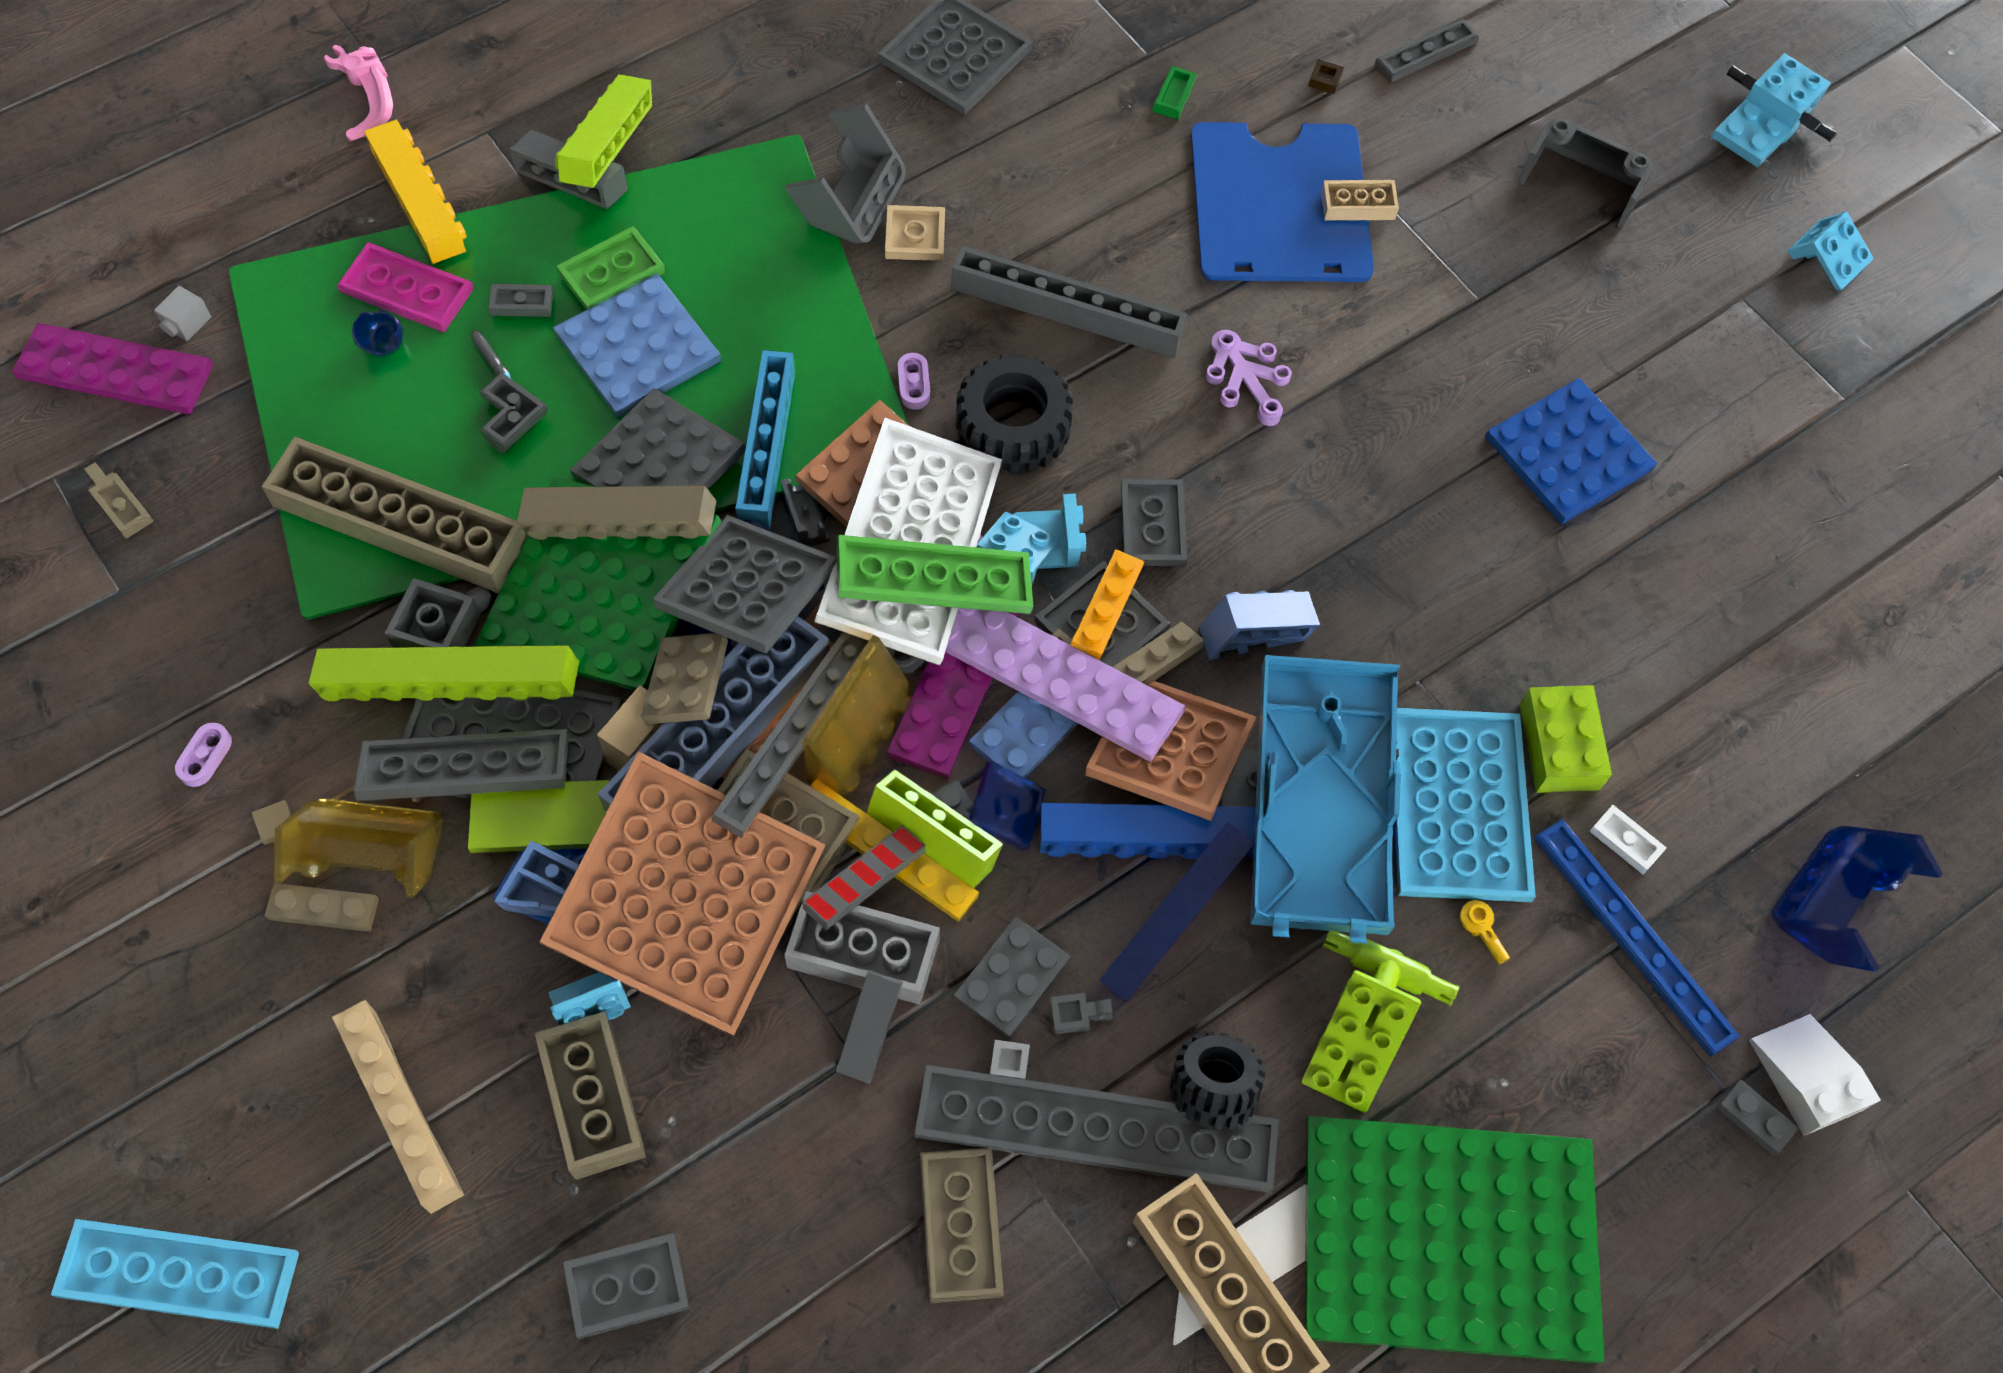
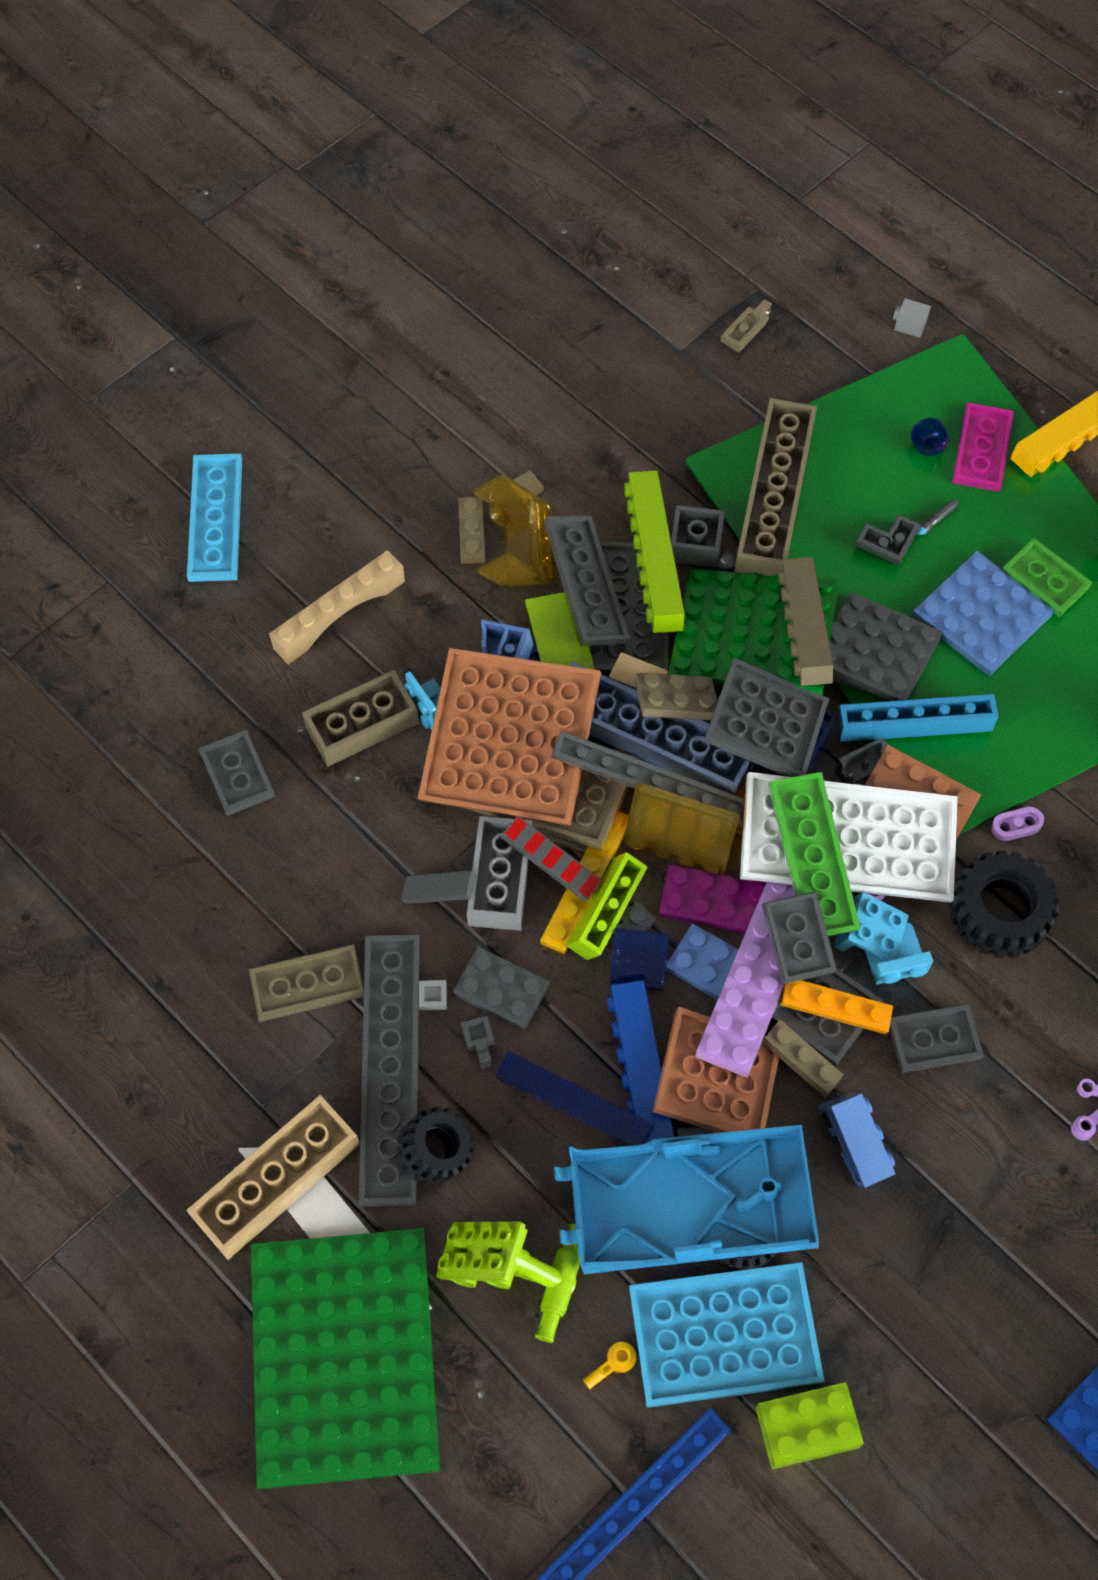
camera: 85 degrees right, 0 degrees up
magenta plate [12,322,214,415] -> none
lavender plate [175,723,232,787] -> none
dark grey plate [488,284,554,317] -> none
white plate [1590,805,1667,875] -> none
none -> dark grey tile [762,891,837,985]

